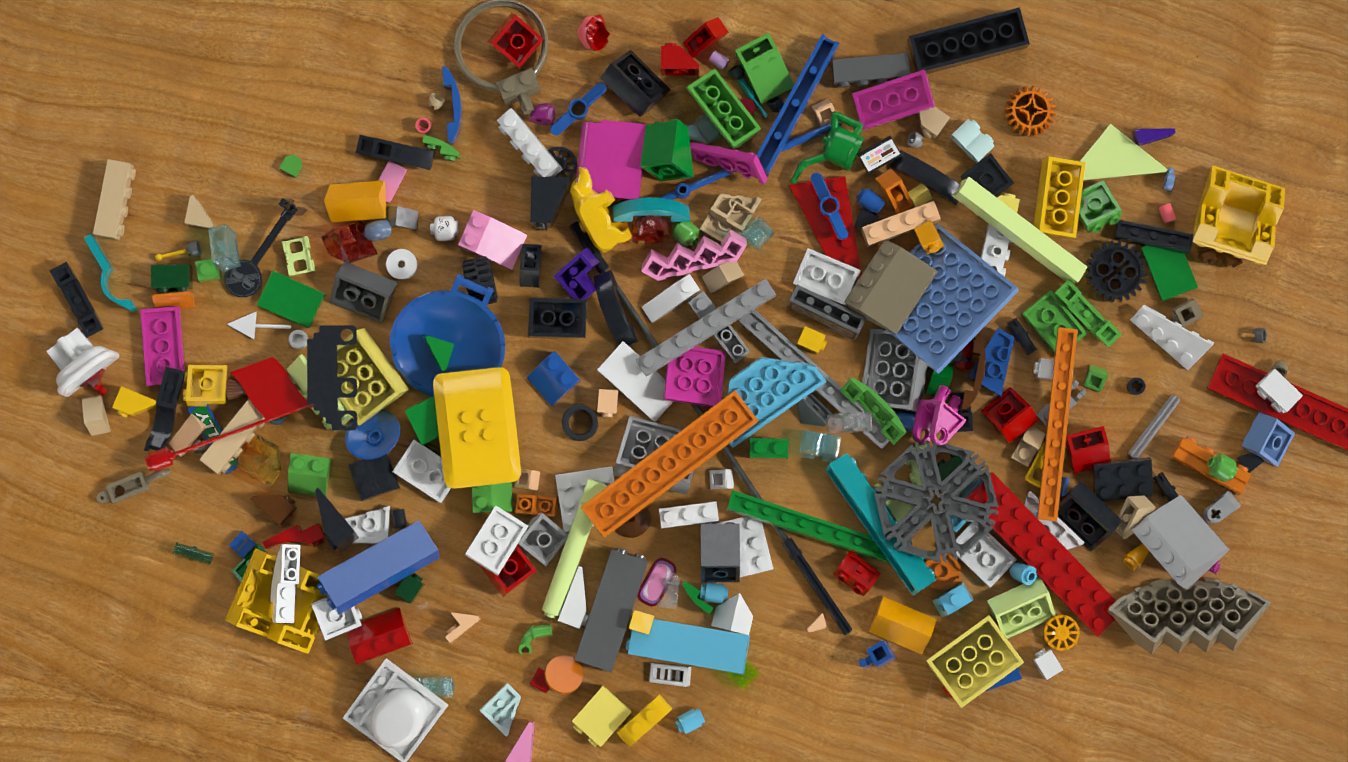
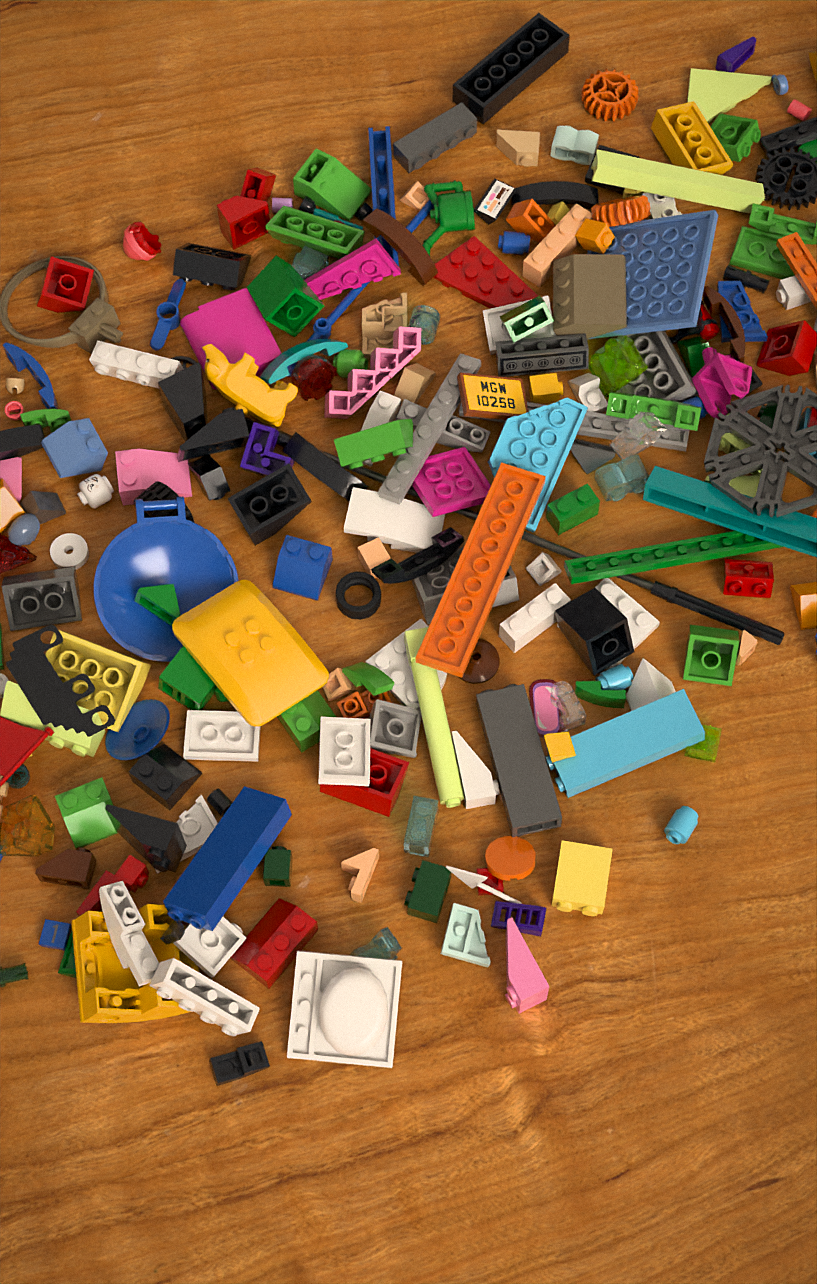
camera: 30 degrees left, 20 degrees down
bright green piece [518,623,552,656] -> none
magenta piece [529,103,555,125] -> none
yellow brick [616,694,673,747] -> none
white slope [649,663,691,687] -> none
blue piece [811,172,848,240] -> none
dark pink plate [852,70,935,130] -> none
black tile [854,209,879,229] -> none
light grey hinge [907,131,924,148] -> none
none -> medium blue slope [41,418,108,478]
none -> white brick [149,958,260,1036]
none -> clear smoke tile [160,920,185,945]
none -> black slope [177,407,249,462]
none -> black slope [209,1041,270,1086]
none -> bright green slope [334,419,413,470]
none -> bright green slope [342,662,395,696]
none -> reddish brown slope [361,208,438,286]
none -> black slope [371,527,464,584]
none -> clear light blue brick [404,796,439,857]
none -> dark green brick [404,860,452,923]
none -> white piece [446,865,522,904]
none -> tile [457,372,529,420]
none -> dark purple slope [491,901,546,937]
none -> green brick [499,295,554,342]
none -> white slope [568,373,608,413]
none -> clear neon green slope [588,335,648,398]
none -> orange gear [591,195,651,227]
none -> bright green slope [683,625,739,686]

